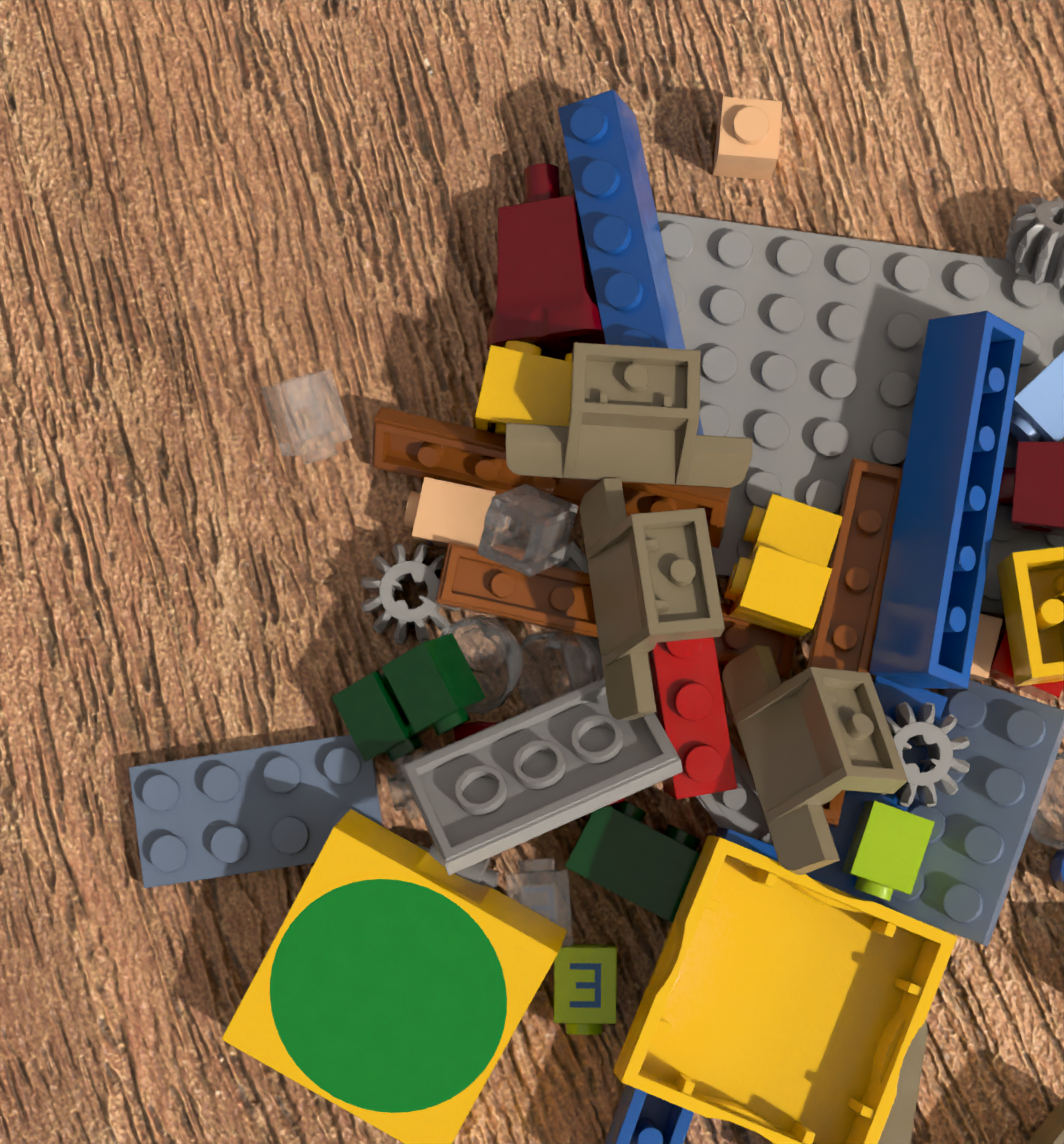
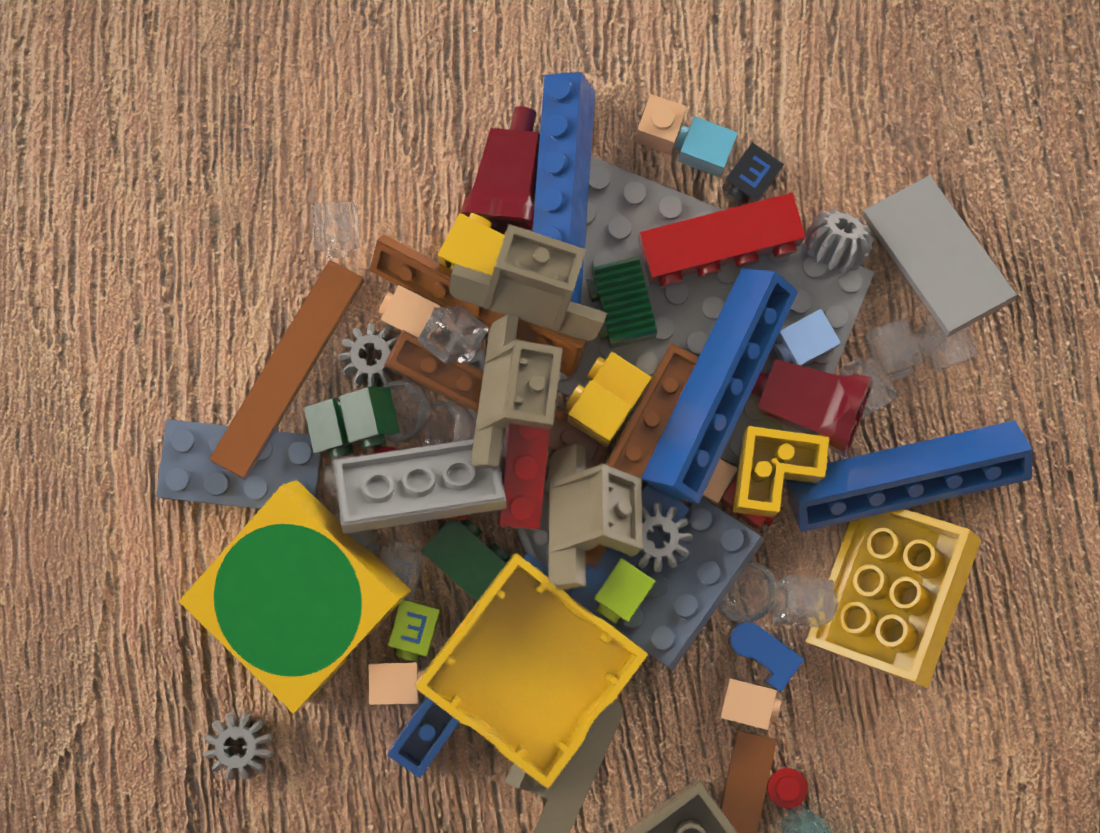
camera: 10 degrees right, 0 degrees up
none -> dark orange tile [209,260,364,480]
none -> light nougat brick [369,662,425,705]
none -> dark green brick [586,256,658,349]
none -> red brick [638,192,806,287]
none -> medium azure brick [674,116,738,177]
none -> black brick [722,142,784,206]

